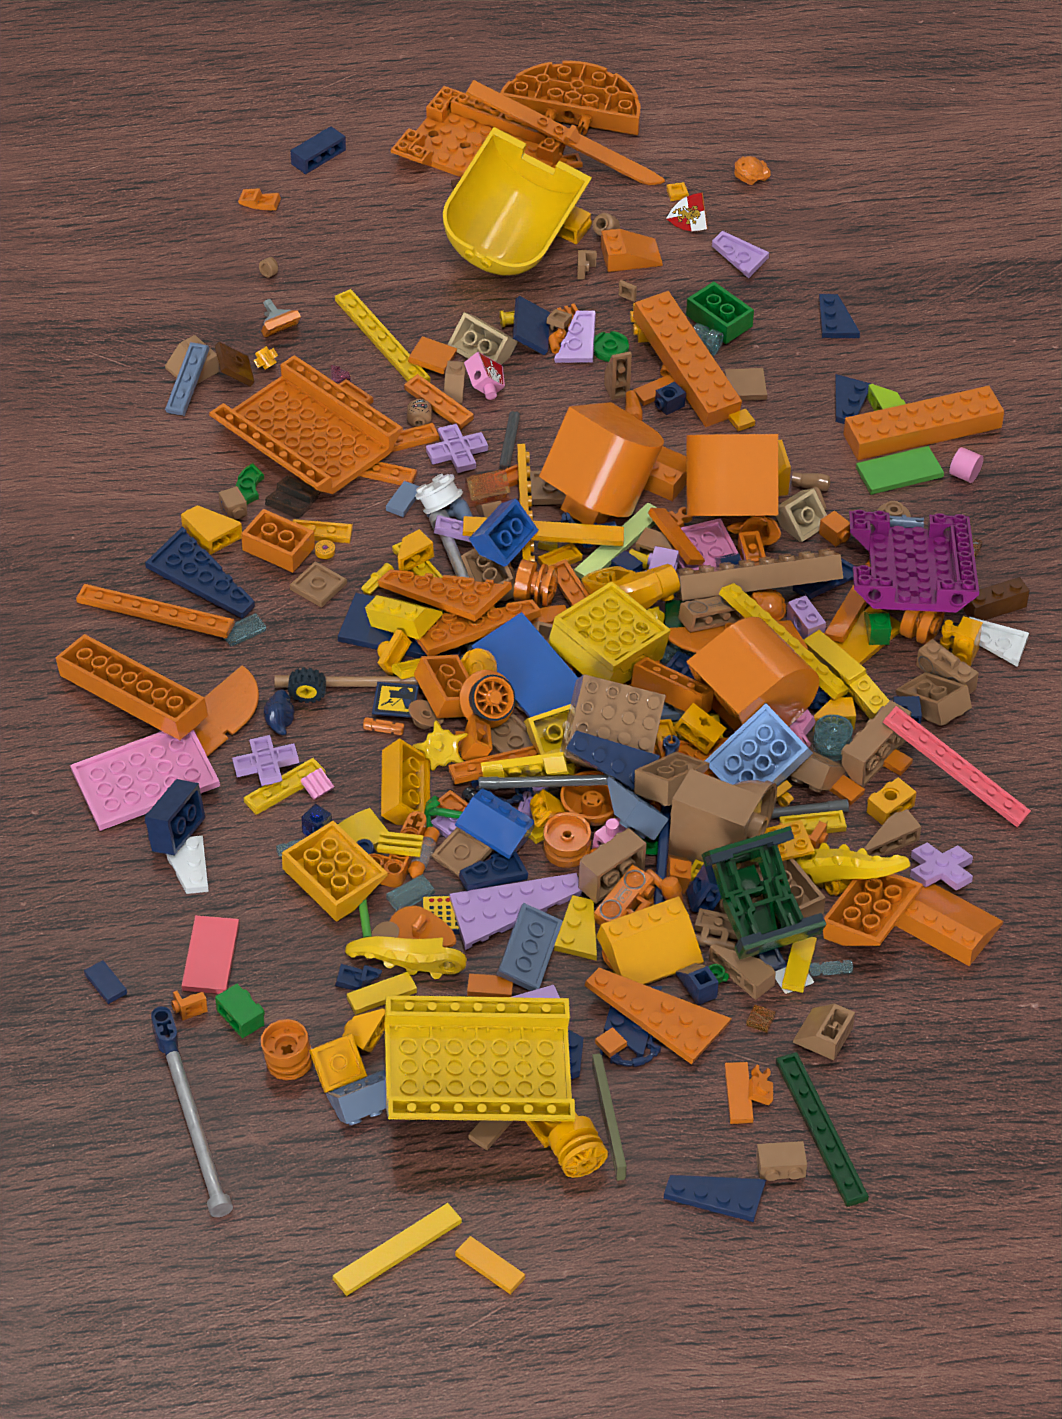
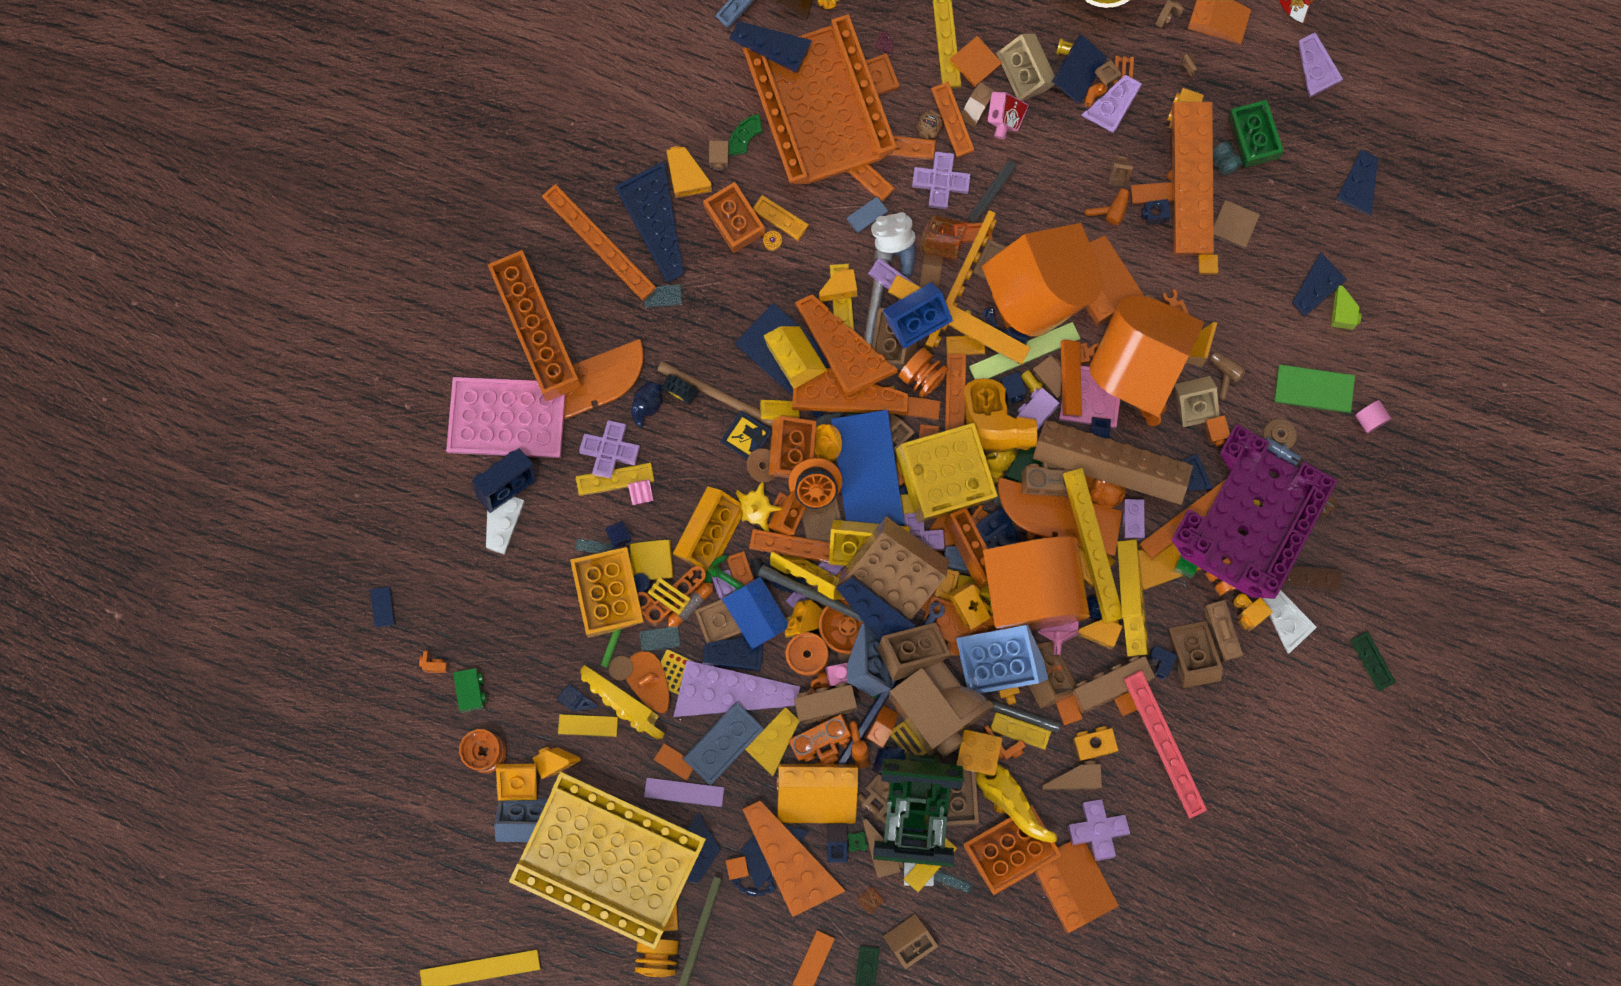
camera: 30 degrees right, 30 degrees up
flat silver piece [151,1006,233,1217] -> none
coral tile [182,915,239,994] -> none
clear smoke slope [265,476,321,519] -> none
medium nougat tile [290,561,347,608] -> none
yellow axle [361,563,394,595] -> none
orange axle [363,717,404,735] -> none
light orange tile [377,629,412,675] -> none
green tile [594,331,629,362] -> none
orange brick [737,531,766,562] -> none
orange plate [749,1064,773,1106] -> none
clear light blue wheel [813,714,853,761] -> none
orange brick [843,386,1004,461] -> none
none -> dark blue wing [729,21,812,73]

